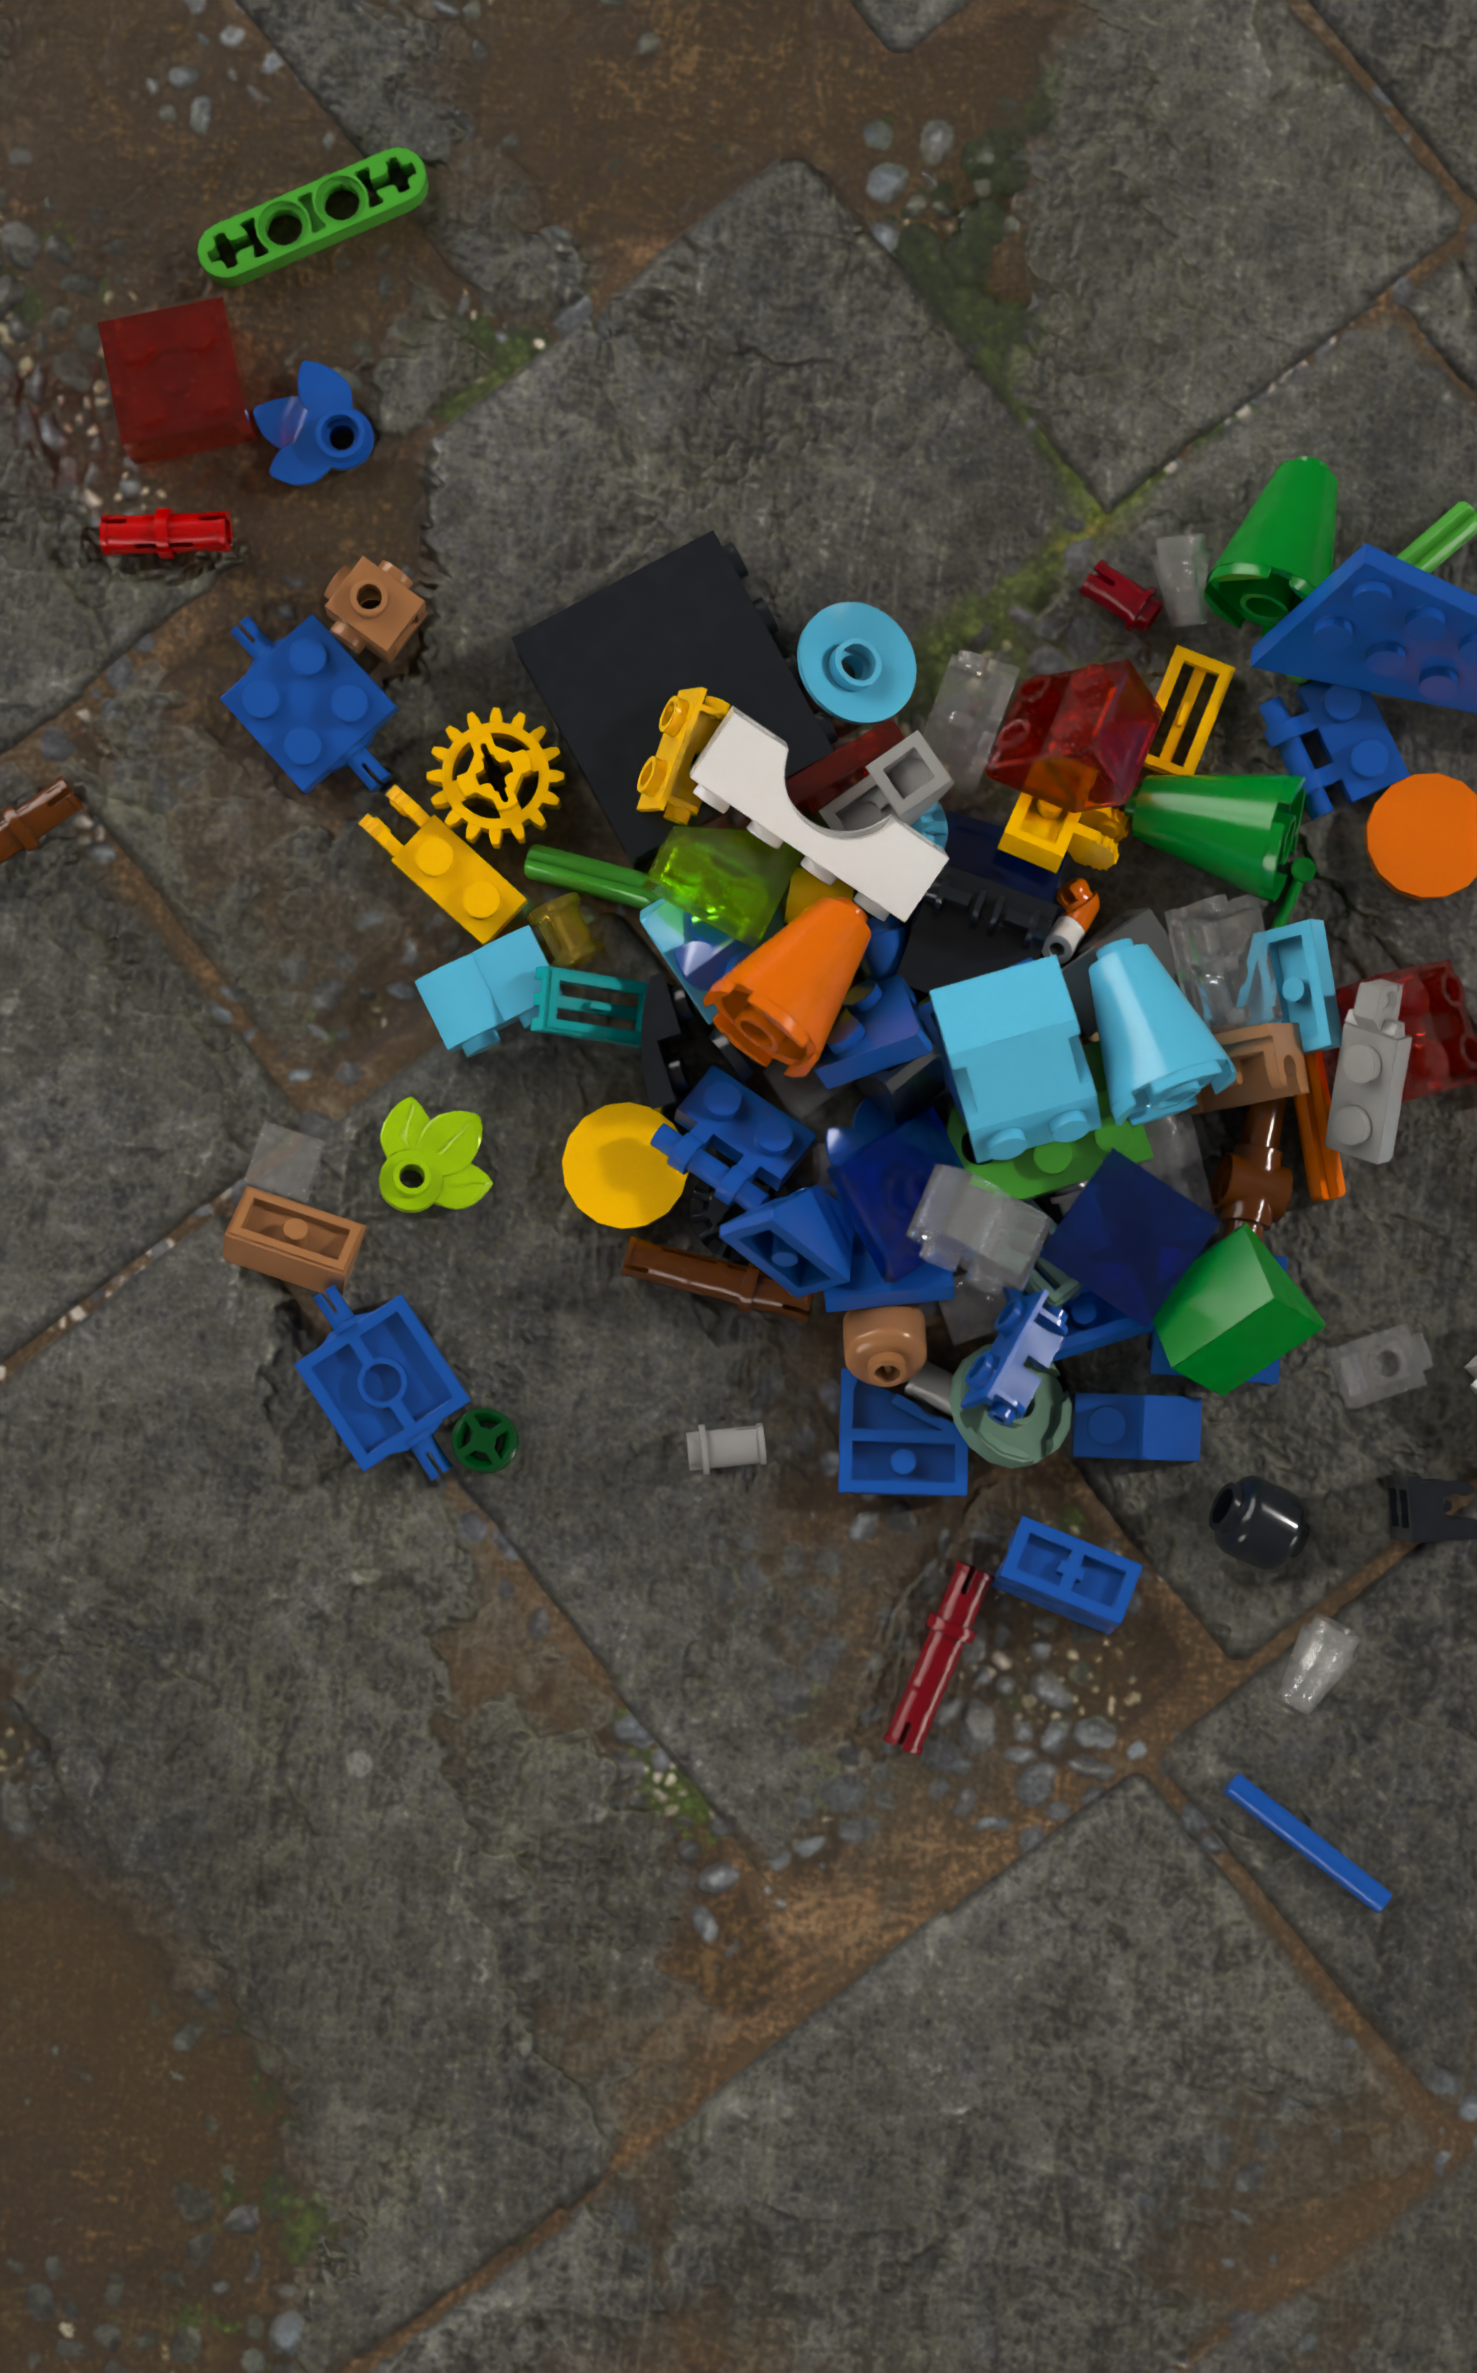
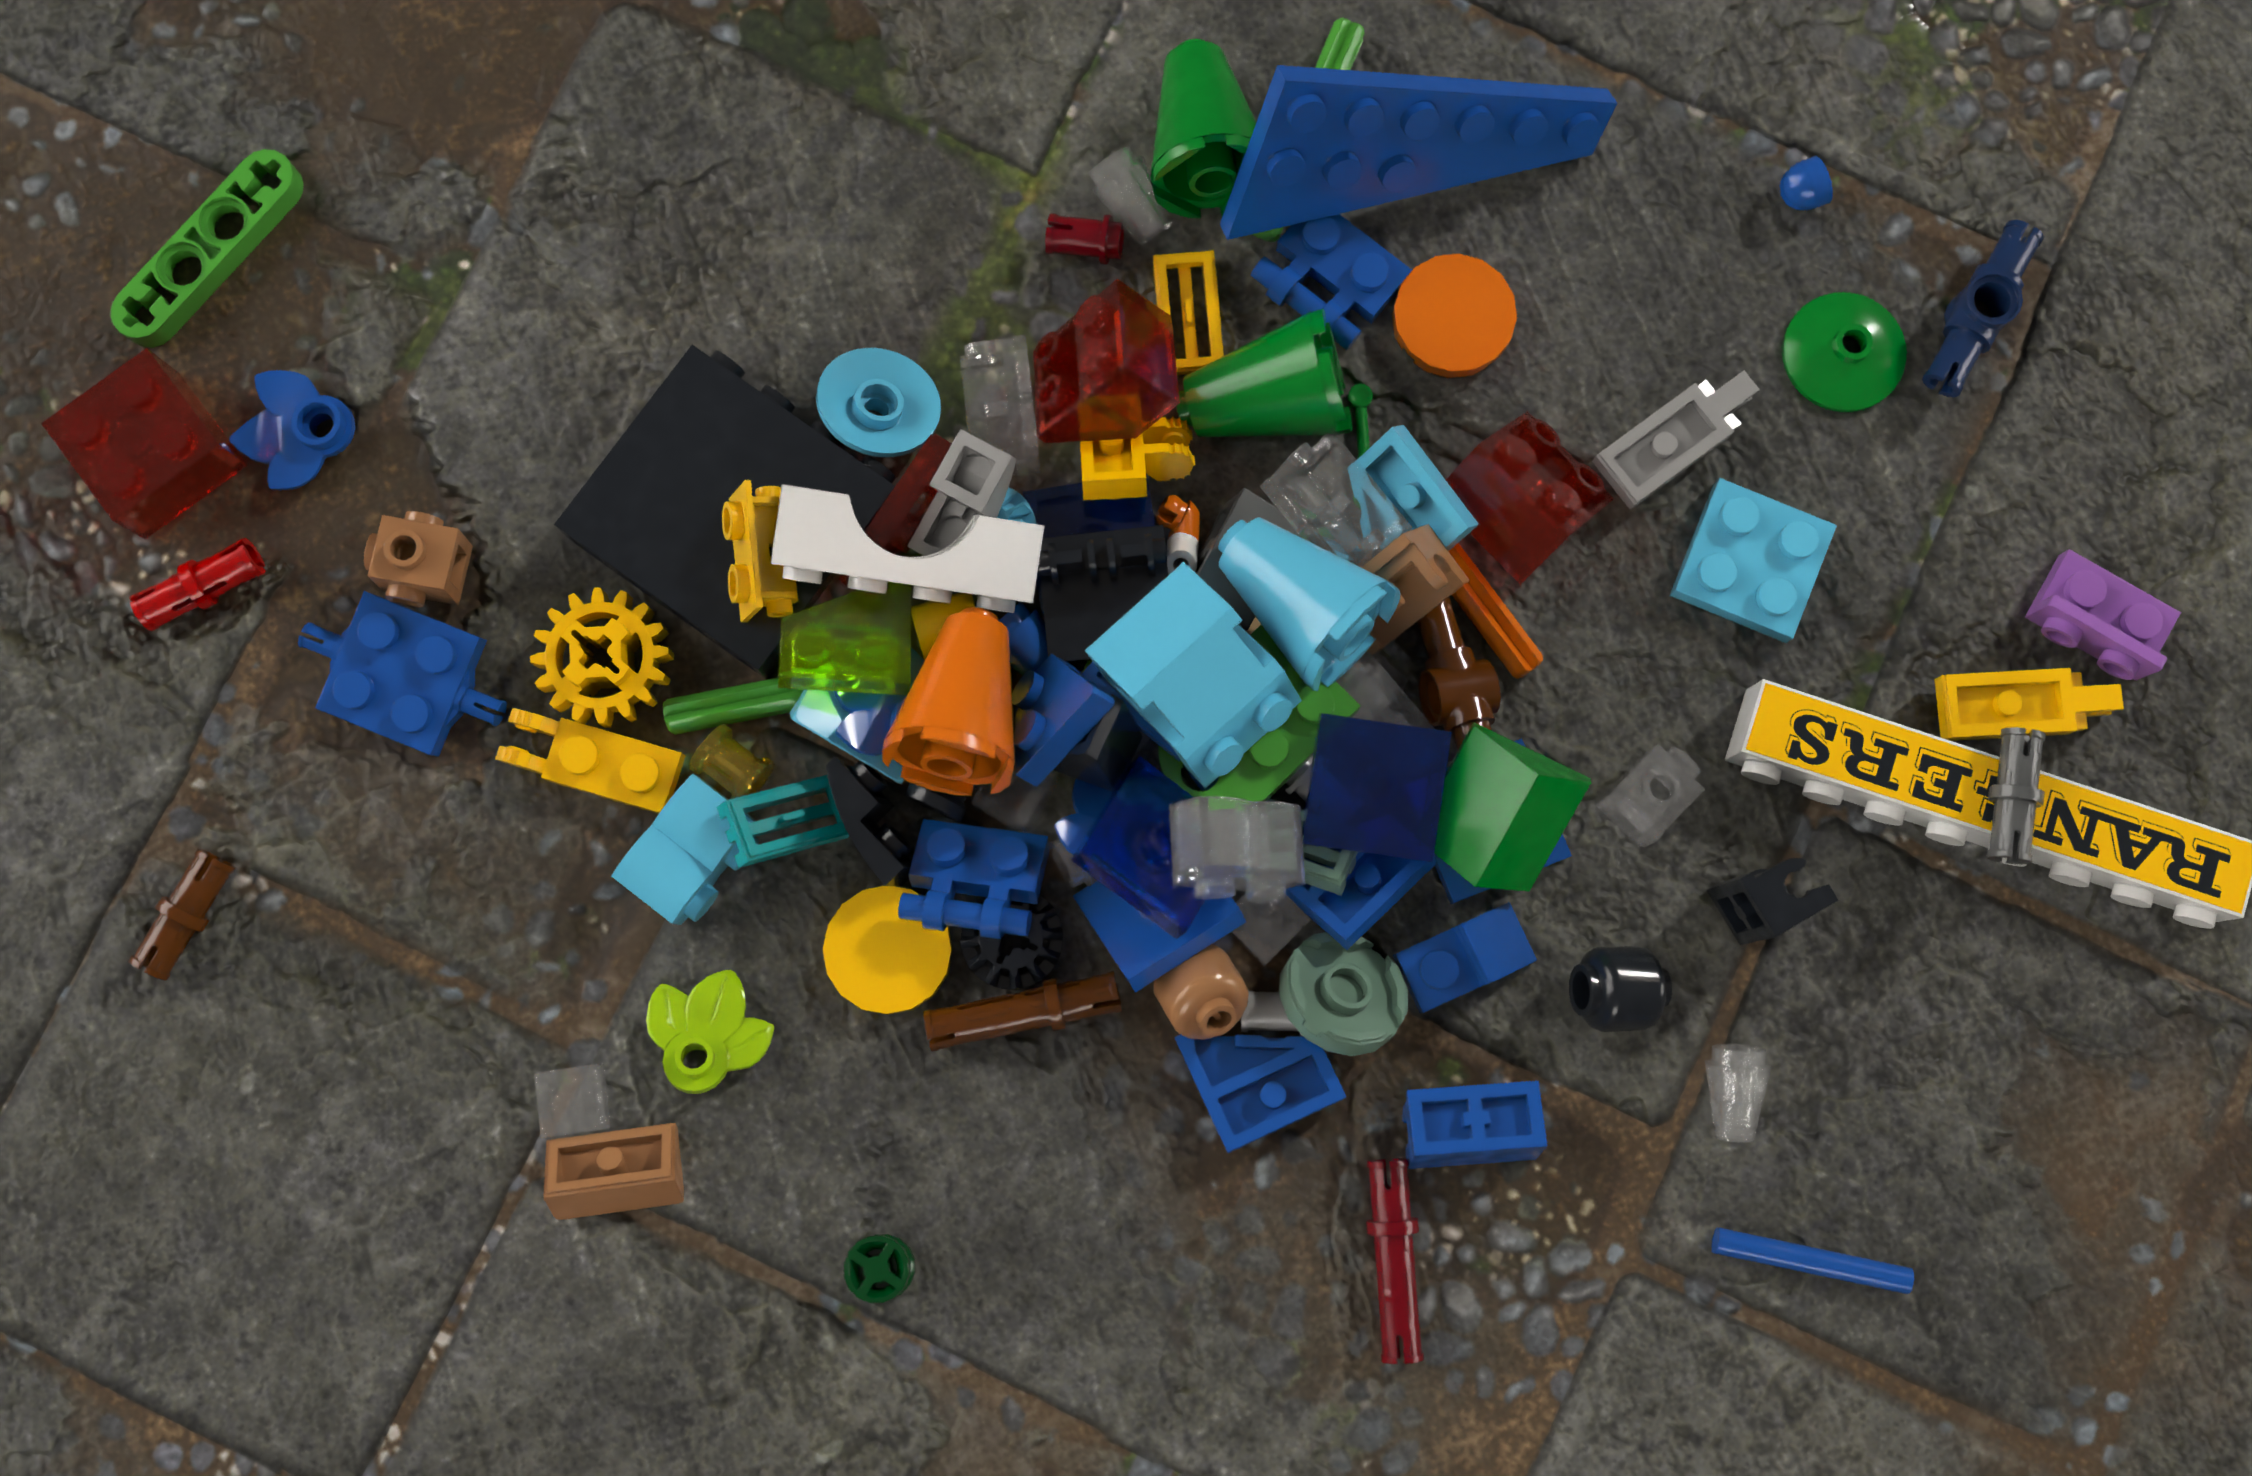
camera: 35 degrees left, 5 degrees down
blue plate [294,1284,472,1481] -> none
light grey pin [686,1423,767,1476] -> none
blue slope [719,1185,855,1298] -> none
blue hinge [960,1288,1068,1426] -> none
light grey hinge [1324,979,1412,1165] -> none

